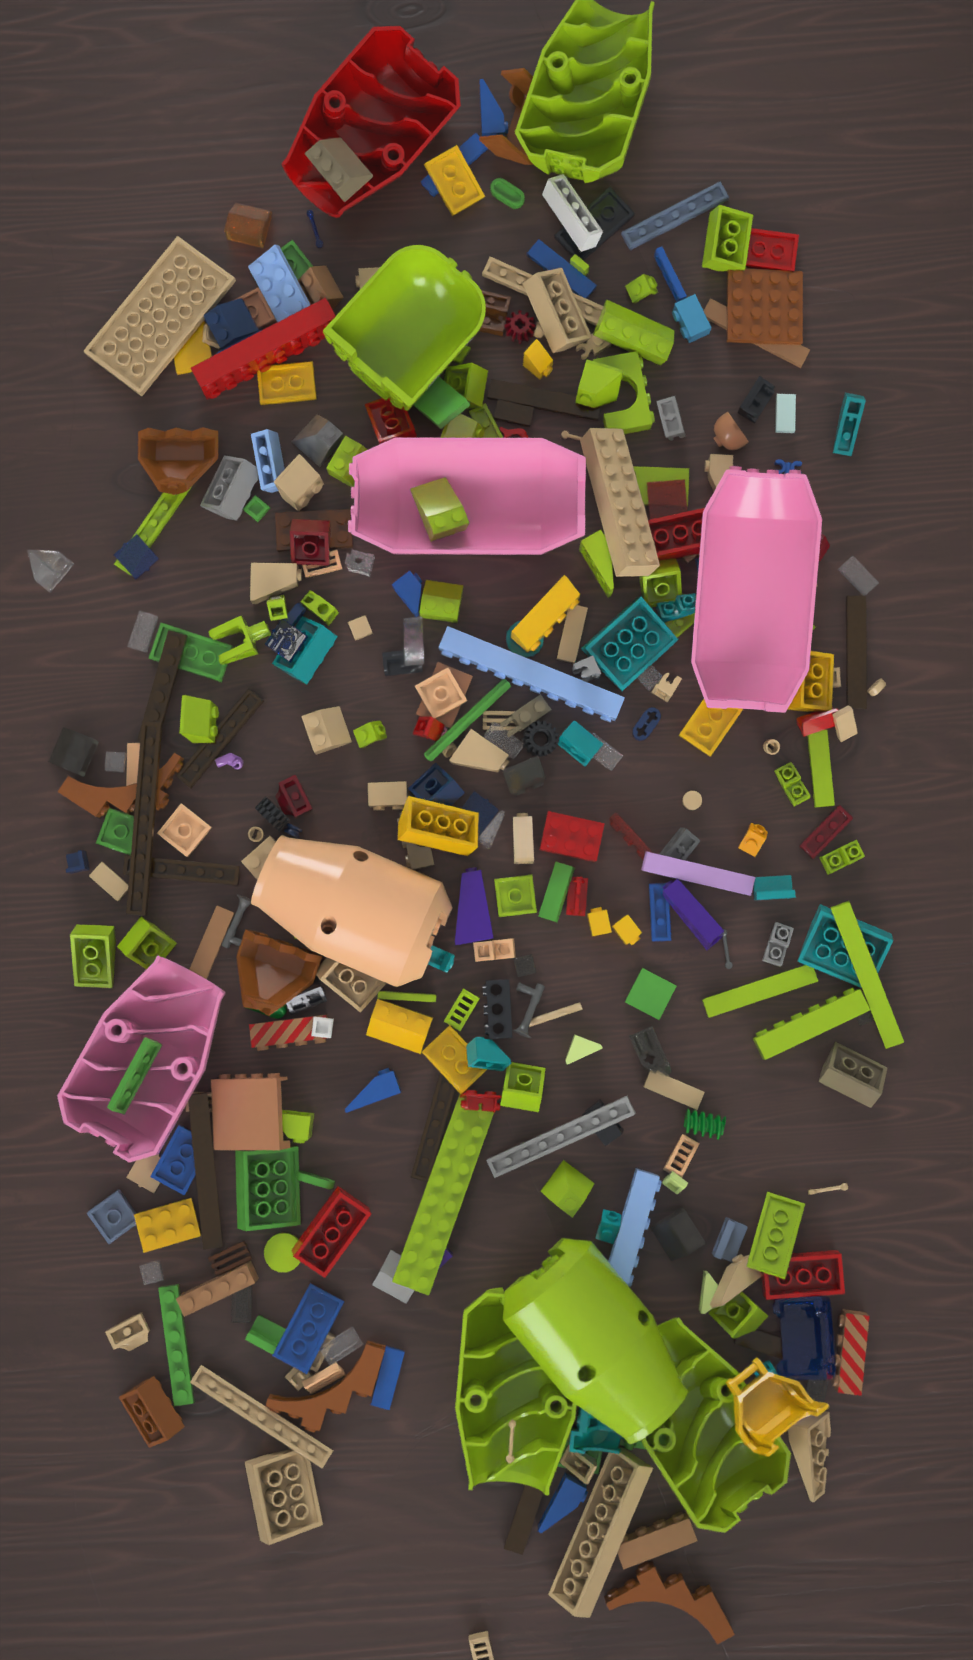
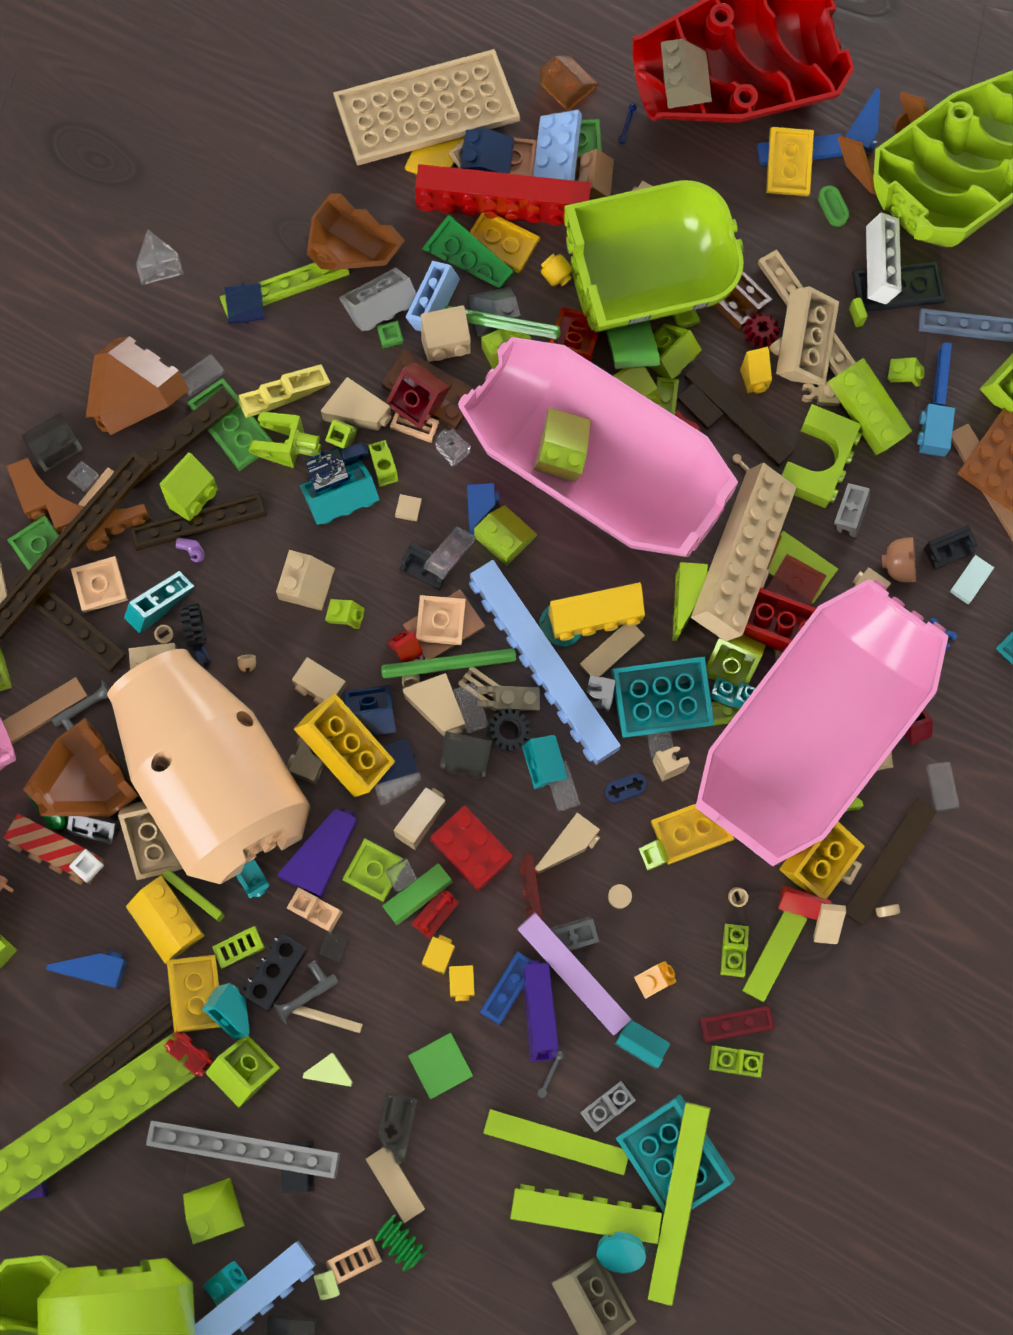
camera: 30 degrees right, 10 degrees down
dark red slope [275,774,313,818] -> none
blue tile [527,239,597,299] -> none
lime slope [576,360,623,408] -> none
none -> dark orange panel [86,336,189,435]
none -> teal slope [124,571,195,633]
none -> light yellow slope [237,364,331,418]
none -> tan hinge [237,655,256,672]
none -> clear tile [385,858,417,892]
none -> green wing [422,215,515,288]
none -> bright green axle [444,306,561,339]
none -> tan slope [534,813,600,874]
none -> yellow head [541,253,573,287]
none -> teal tile [596,1232,646,1273]
none -> lime tile [639,839,669,870]

